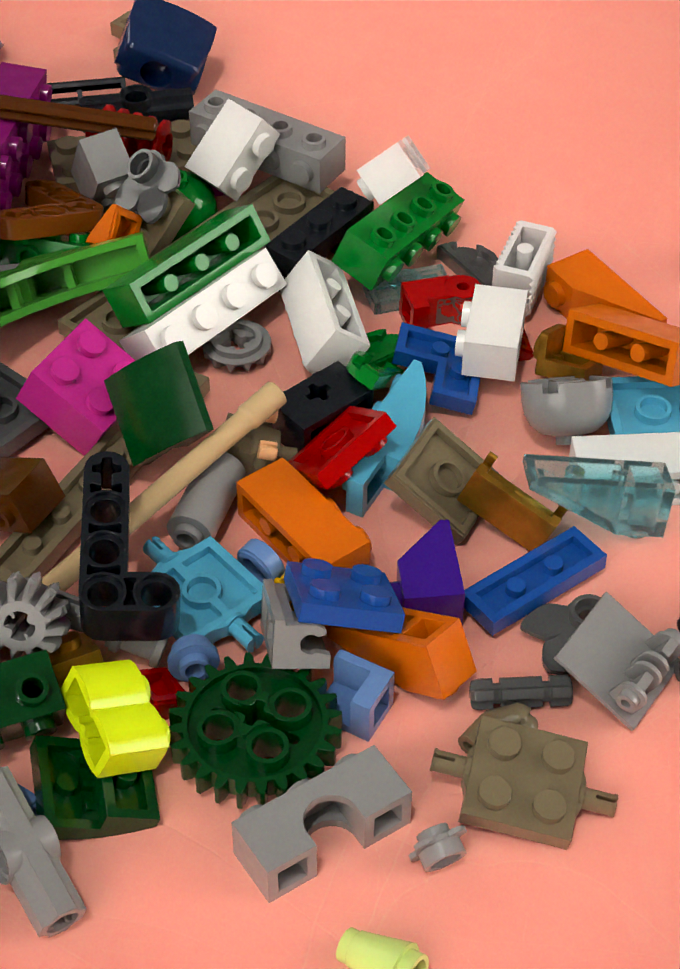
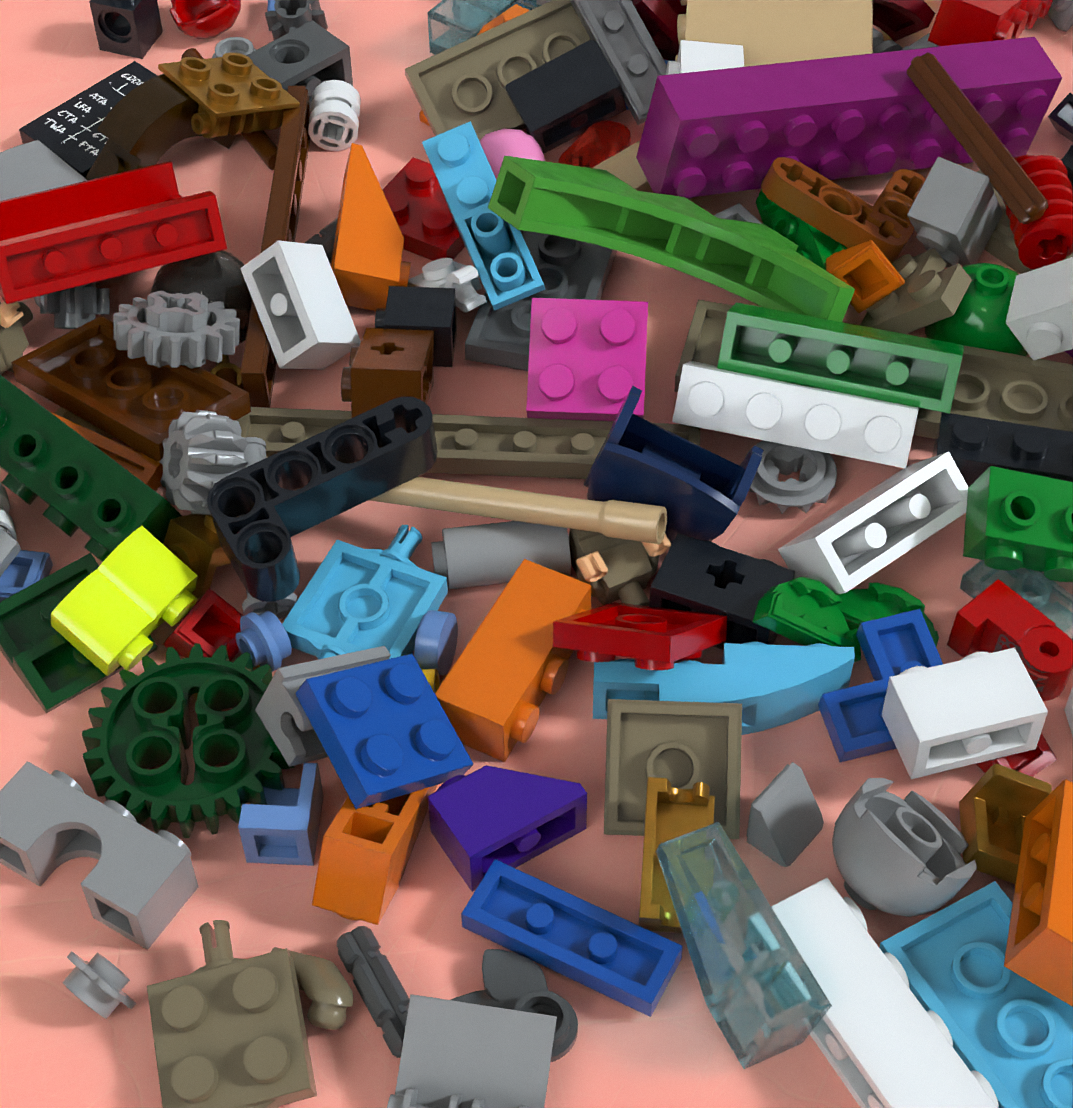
camera: 65 degrees right, 5 degrees up
dark green slope [104,341,214,467] -> none
dark grey plate [115,149,181,224] -> none
none -> dark blue piece [584,386,764,545]
none -> light grey slope [746,762,824,867]

